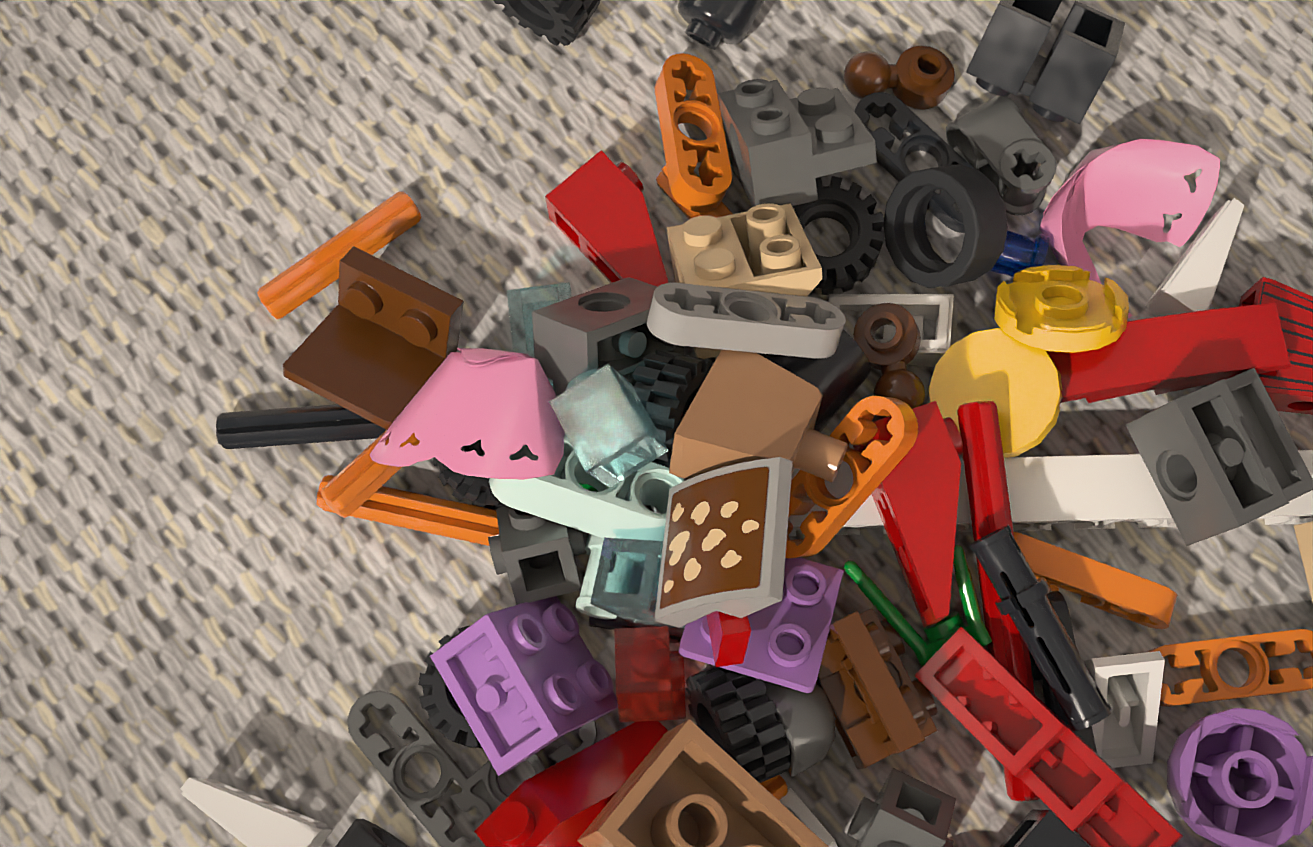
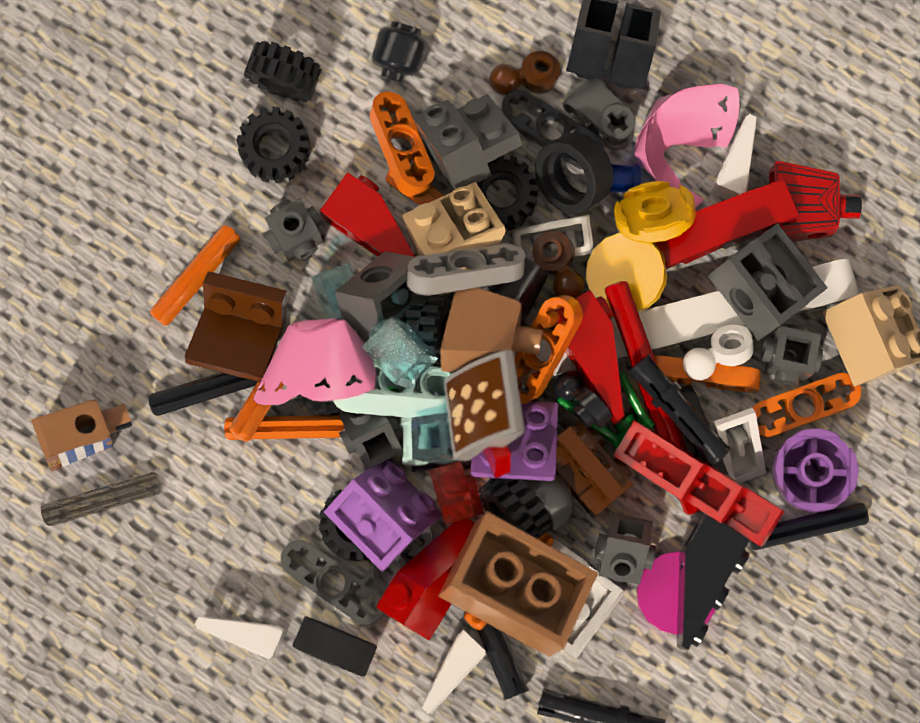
camera: 15 degrees left, 5 degrees up
none -> medium nougat torso [31,400,132,471]
none -> clear smoke axle [41,472,162,526]
none -> black tyre [237,107,311,183]
none -> dark grey brick [264,198,324,262]
none -> black plate [553,370,613,429]
none -> white plate [683,324,754,380]
none -> dark grey brick [761,324,823,386]

